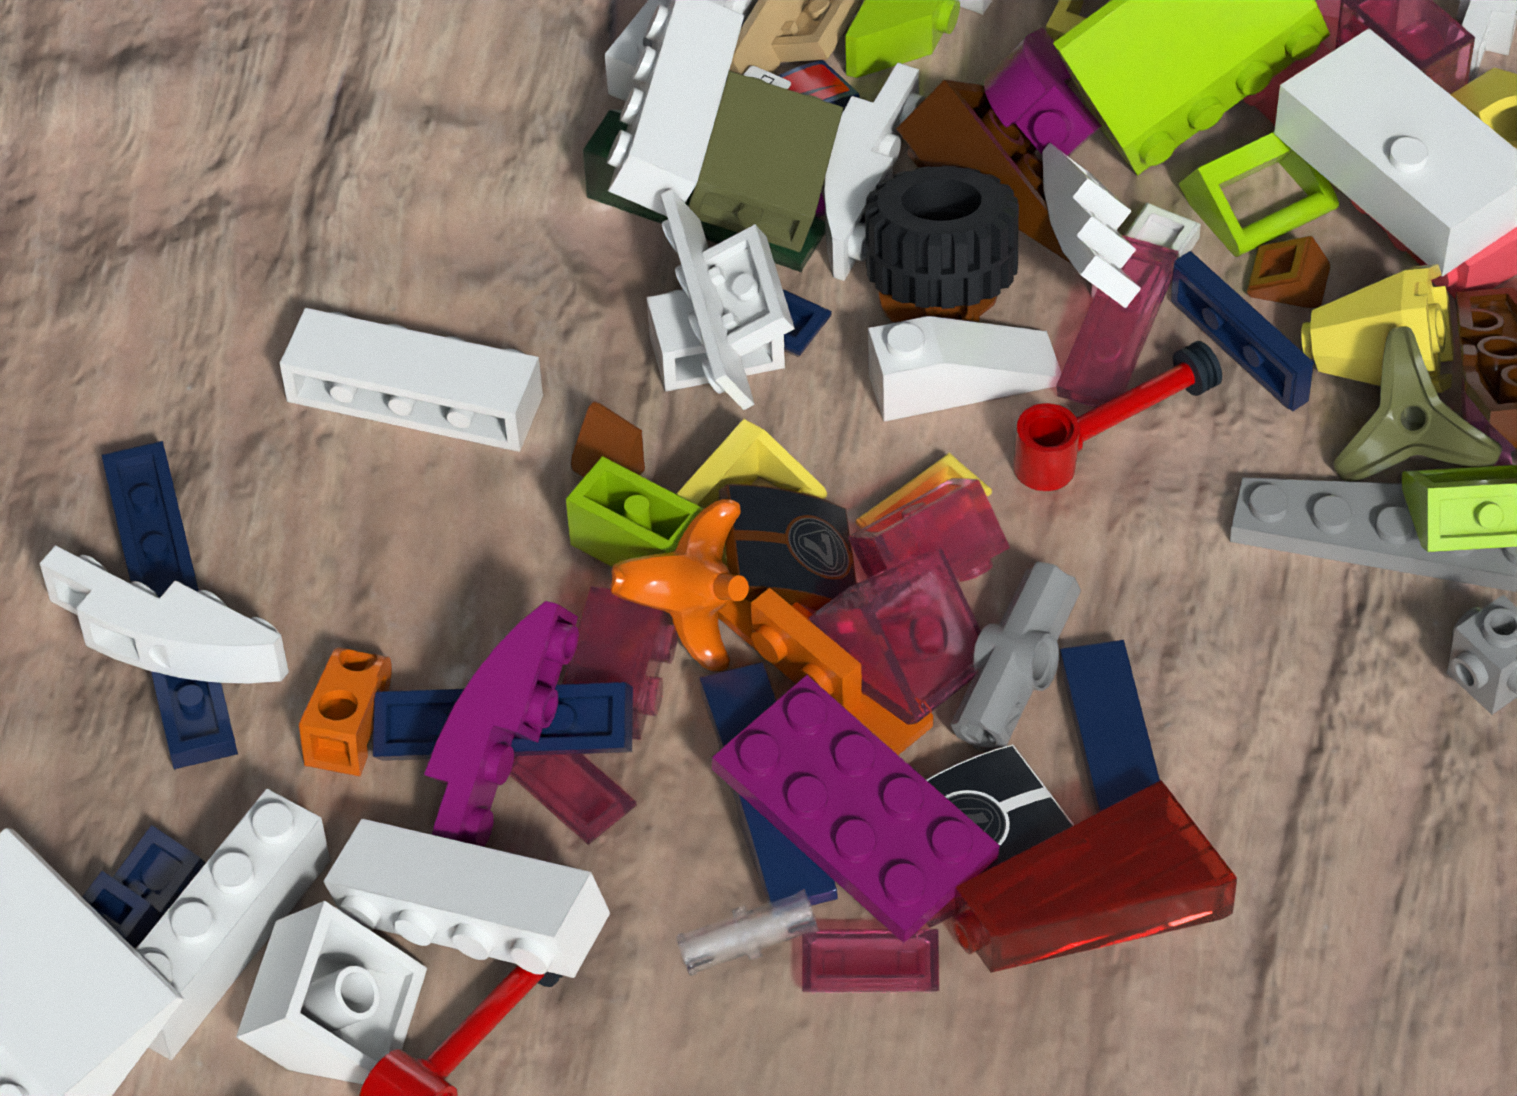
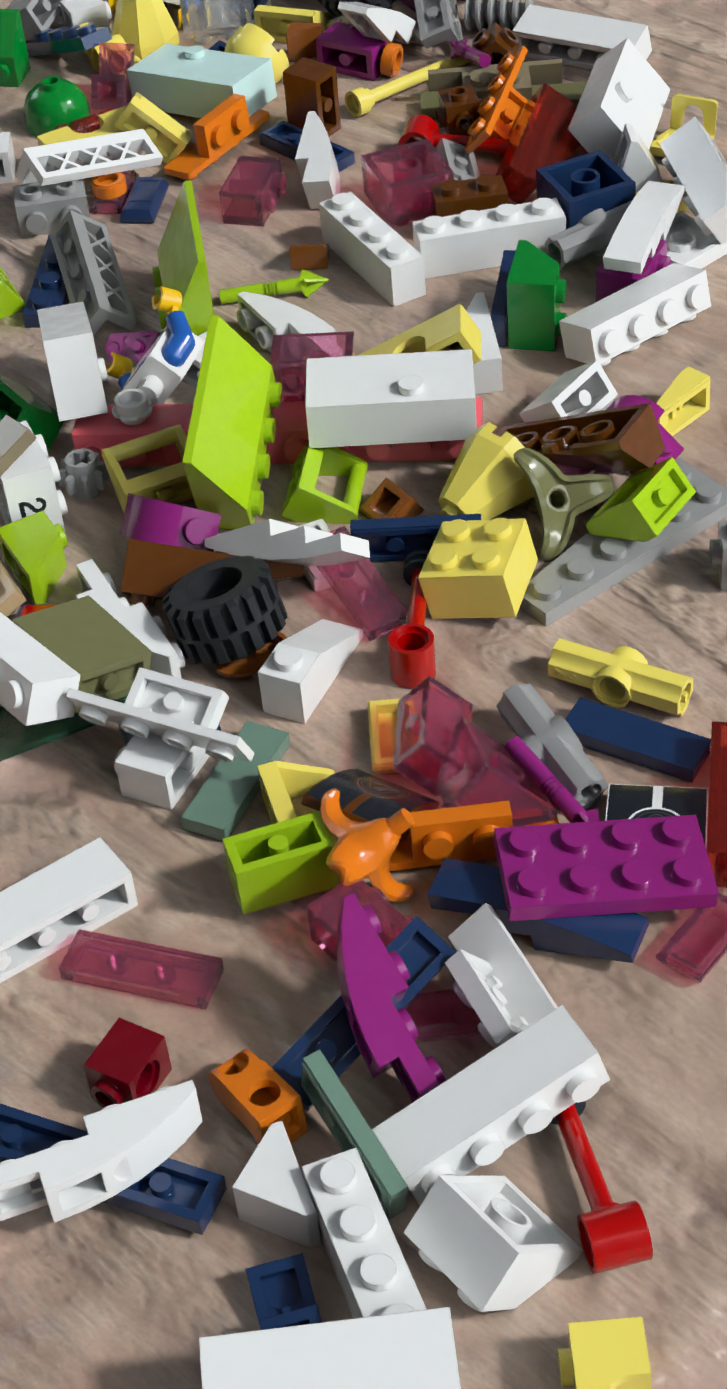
camera: 50 degrees left, 10 degrees down
dark orange slope [571,401,645,478] -> none
clear pin [676,889,819,976] -> none
none -> clear pink tile [59,929,224,1010]
none -> dark red brick [83,1017,172,1108]
none -> sand green tile [181,721,290,840]
none -> white slope [232,1121,321,1248]
none -> sand green tile [301,1049,408,1220]
none -> light yellow brick [418,518,538,619]
none -> white bracket [445,903,558,1048]
none -> magenta piece [504,736,599,823]
none -> light yellow piece [548,638,694,716]

